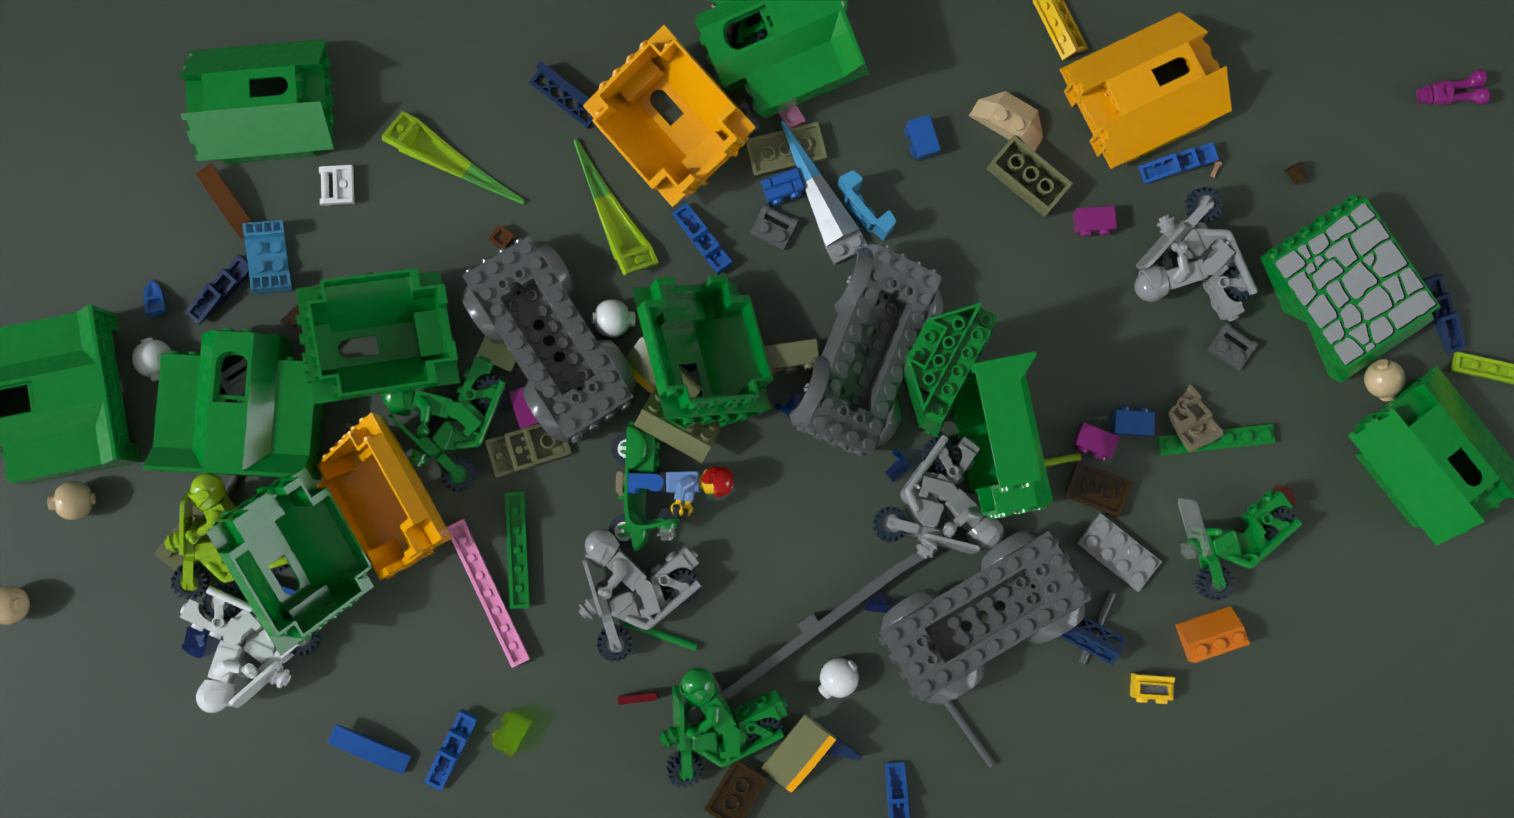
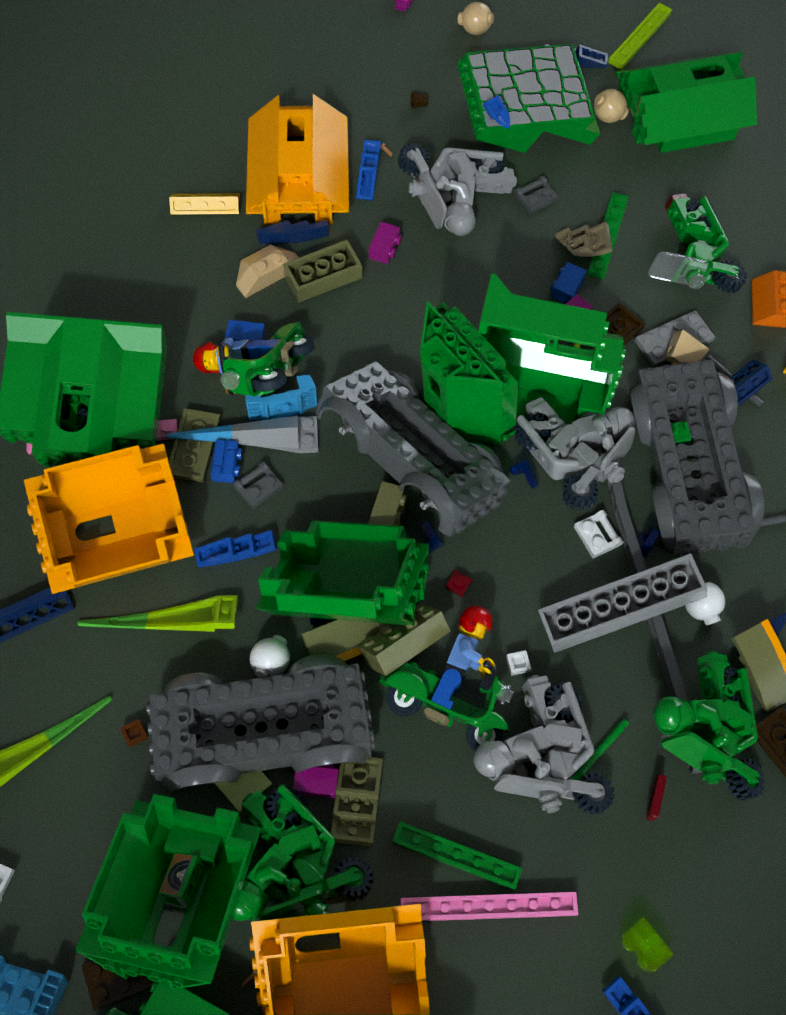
camera: 65 degrees left, 20 degrees down
none -> panel [159,852,206,907]
none -> piece [193,322,315,397]
none -> dark blue slope [256,220,329,244]
none -> dark red plate [445,570,473,598]
none -> tan brick [458,2,494,35]
none -> blue plate [483,95,510,129]
none -> white plate [506,650,531,676]
none -> light grey brick [538,554,707,653]
none -> white plate [574,510,624,558]
none -> tan torso [664,329,709,366]
none -> green tile [670,421,691,443]

